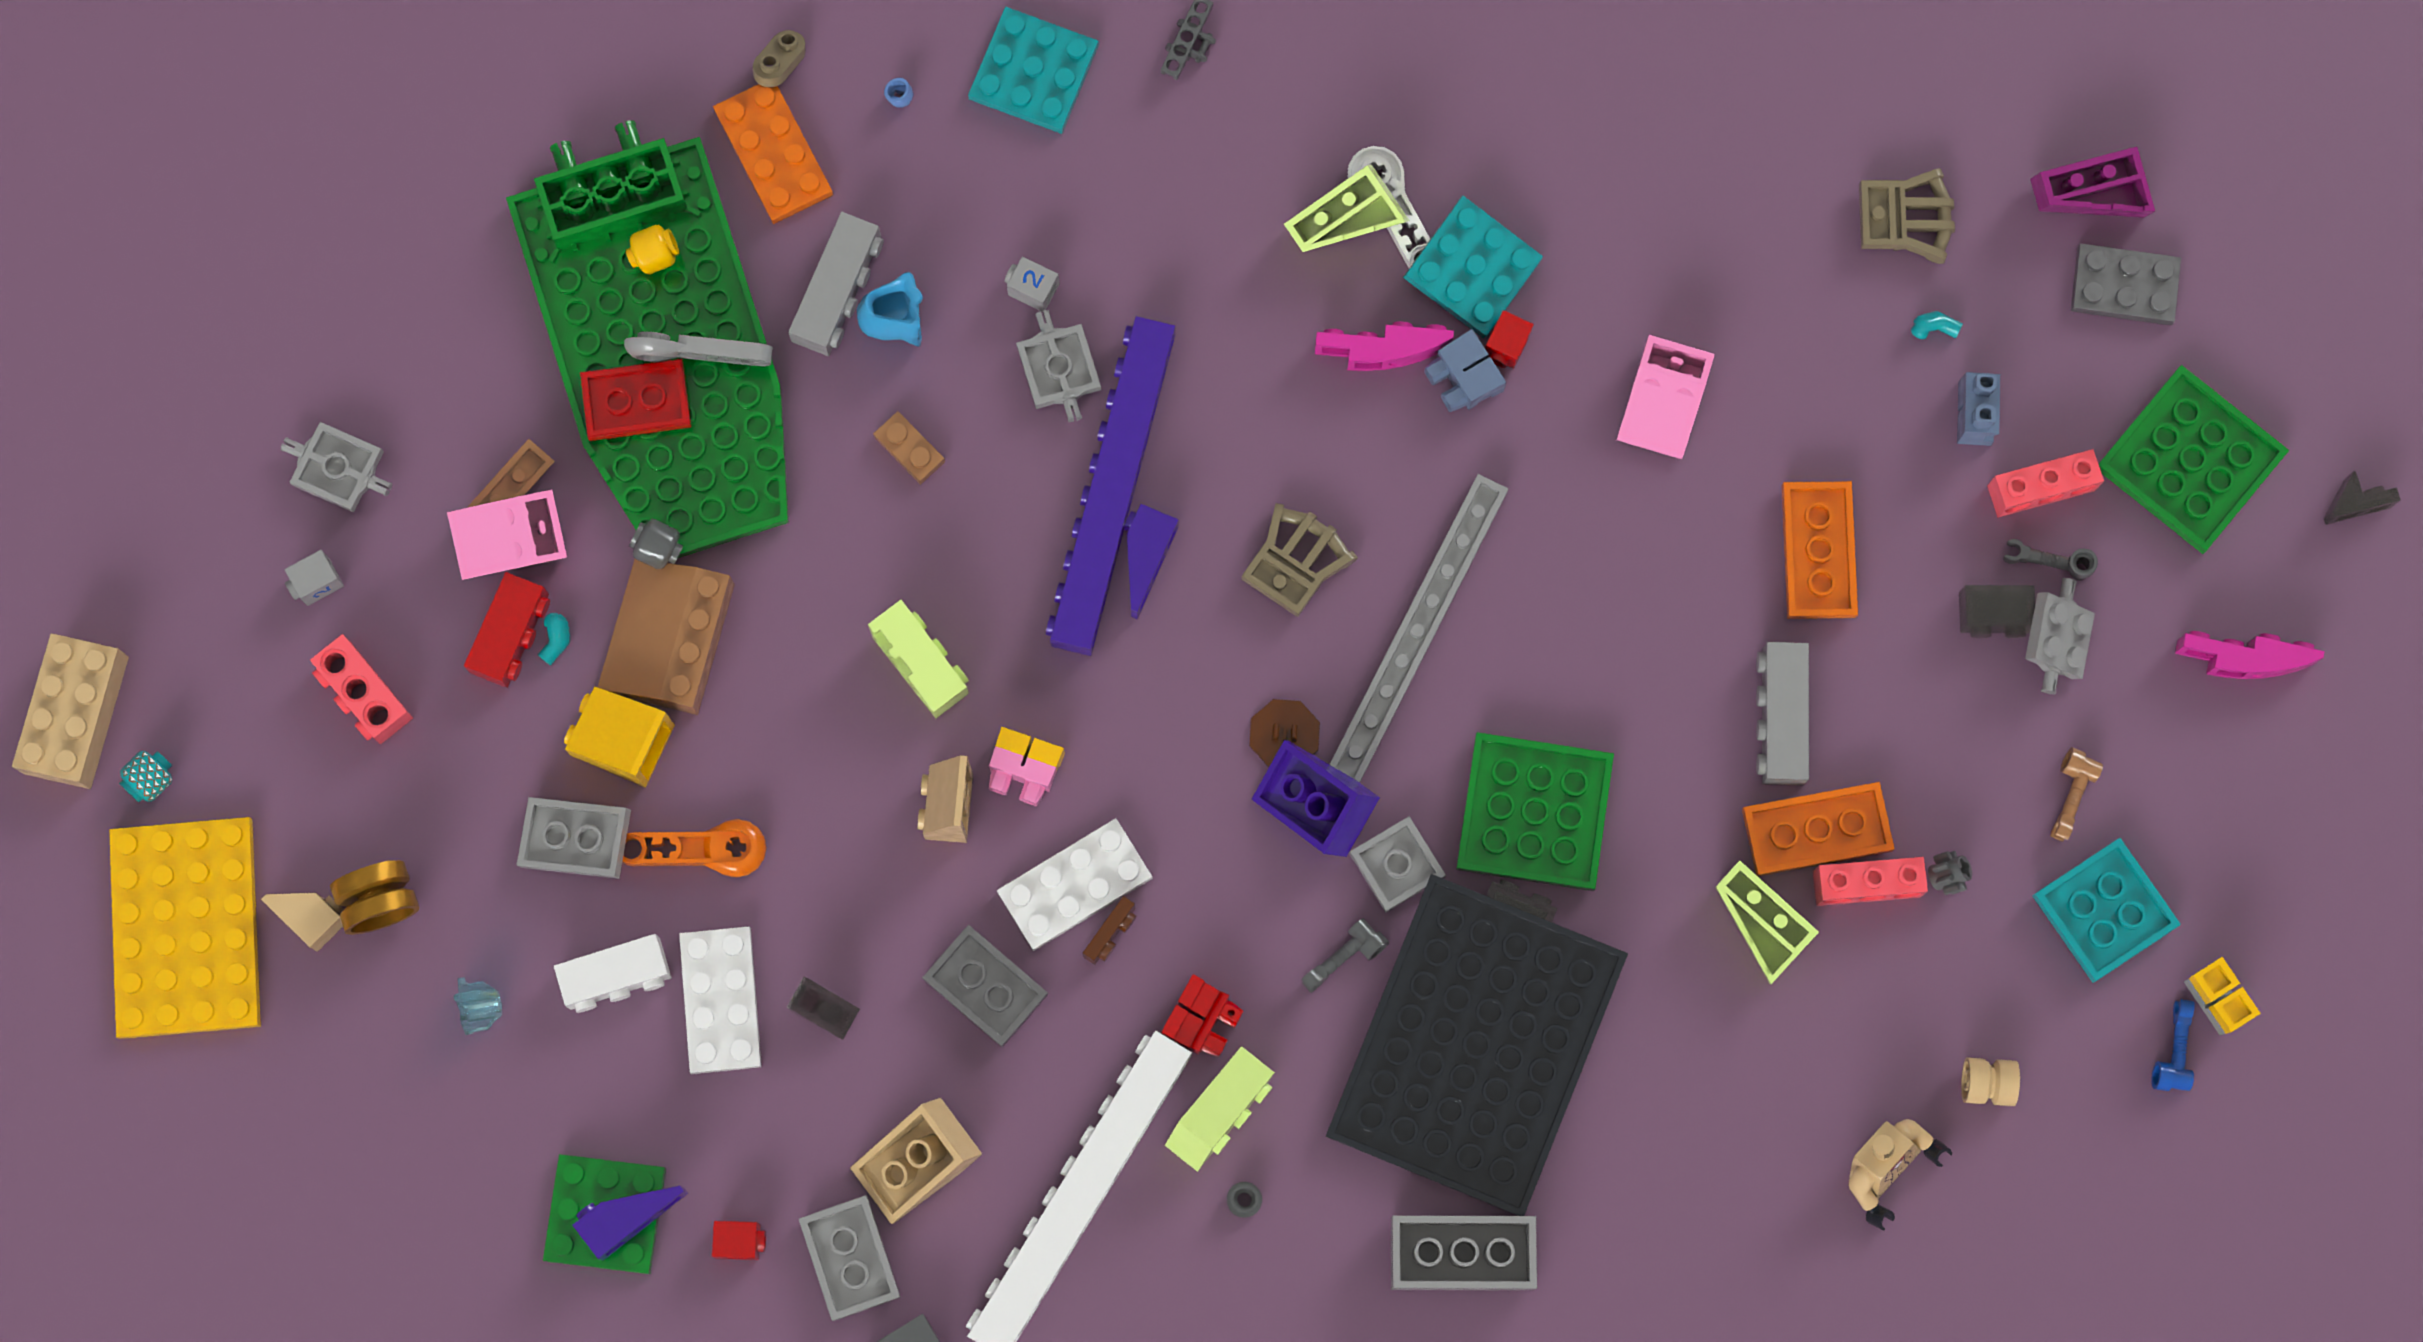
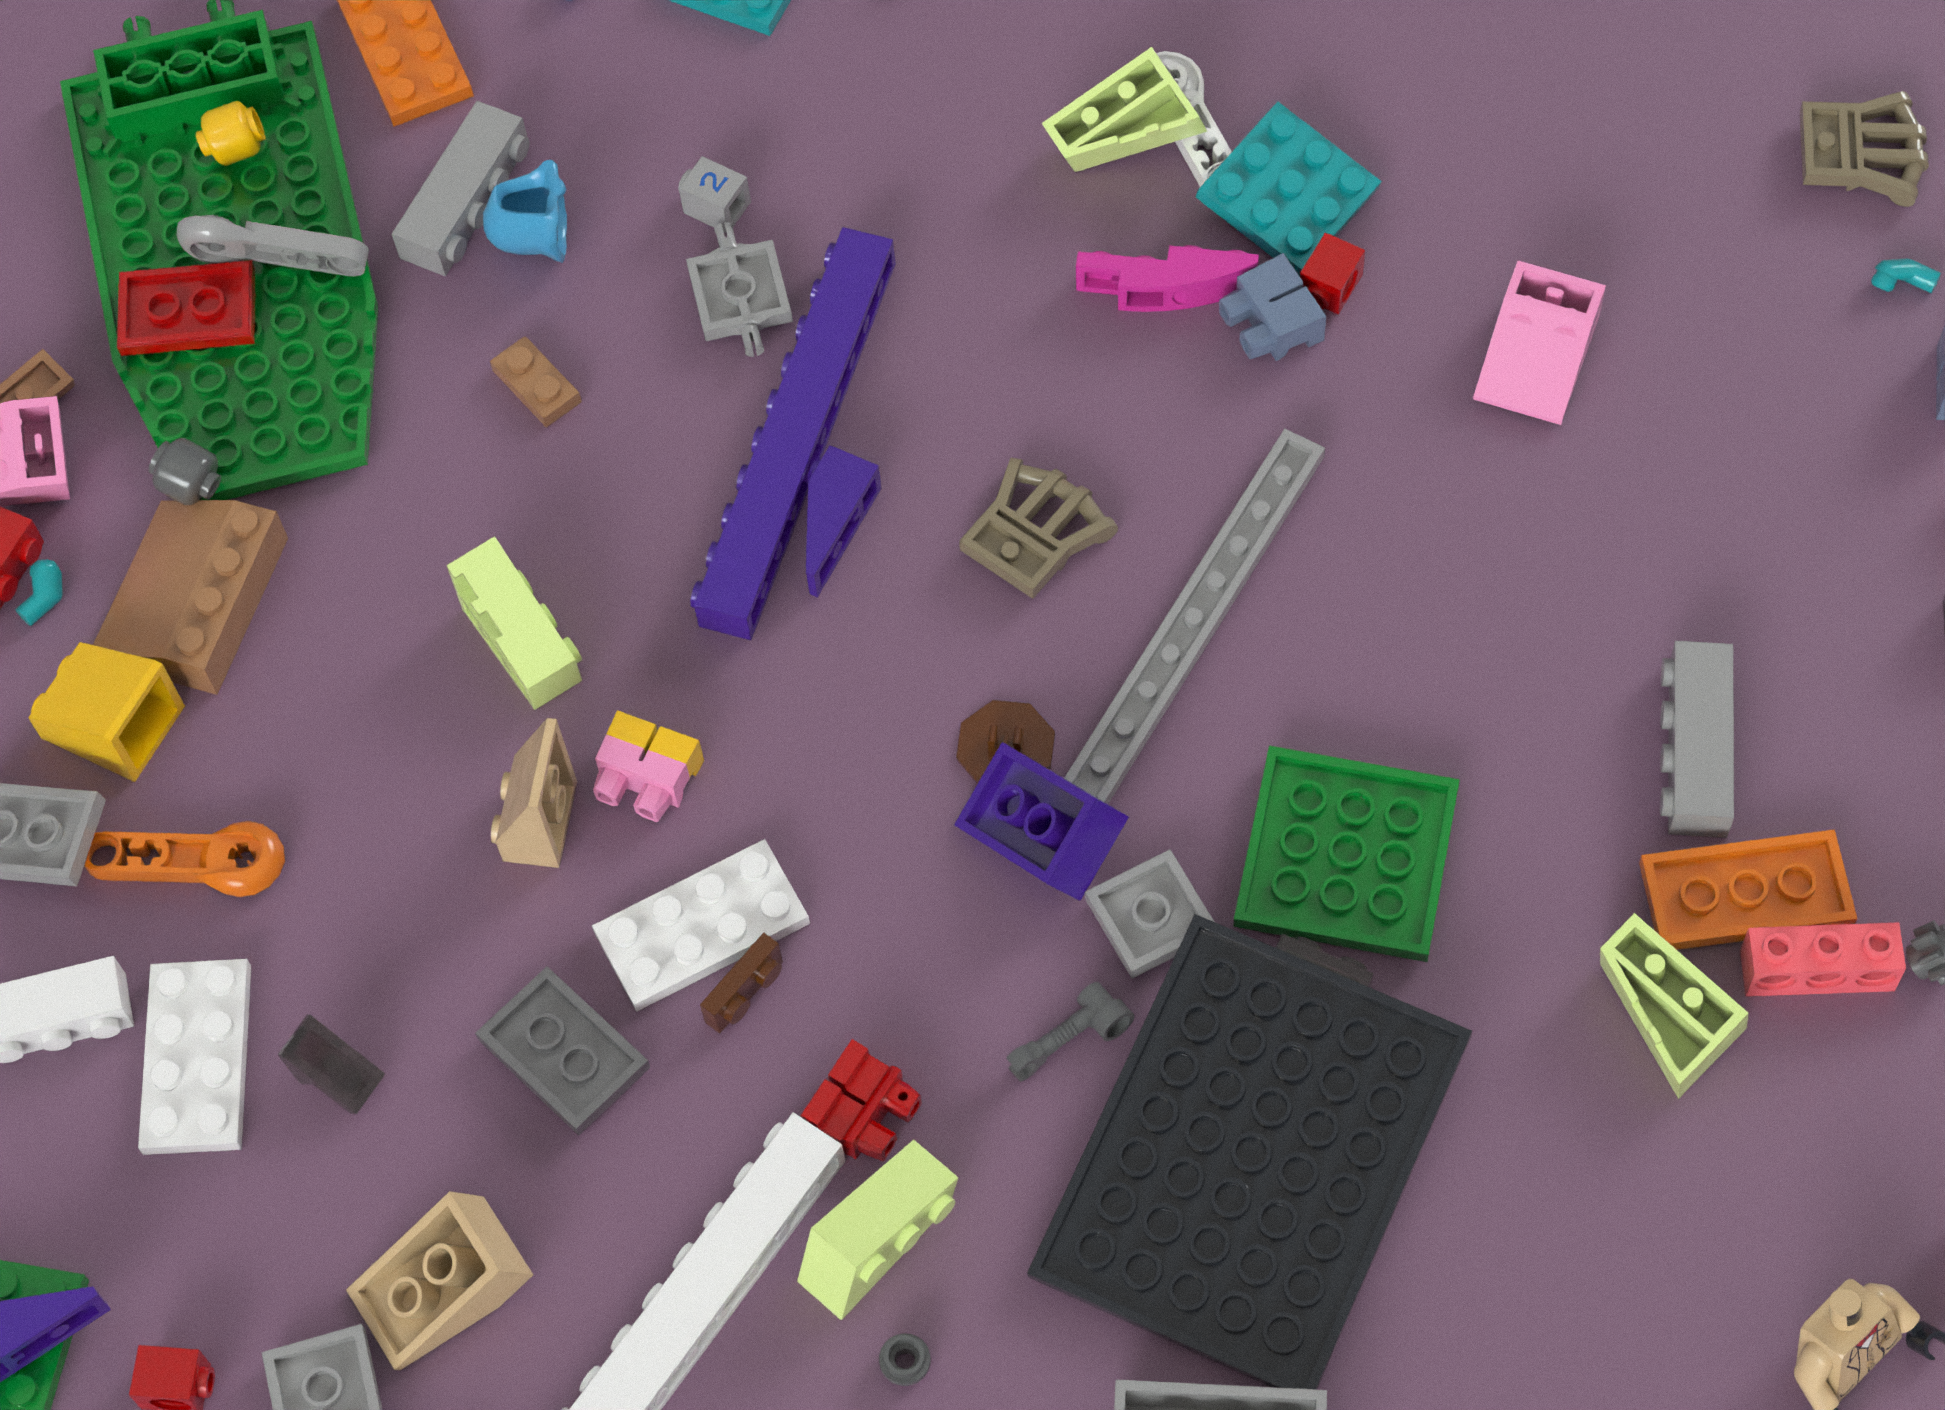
camera: 10 degrees right, 15 degrees down
orange plate [1781,481,1858,619] -> none

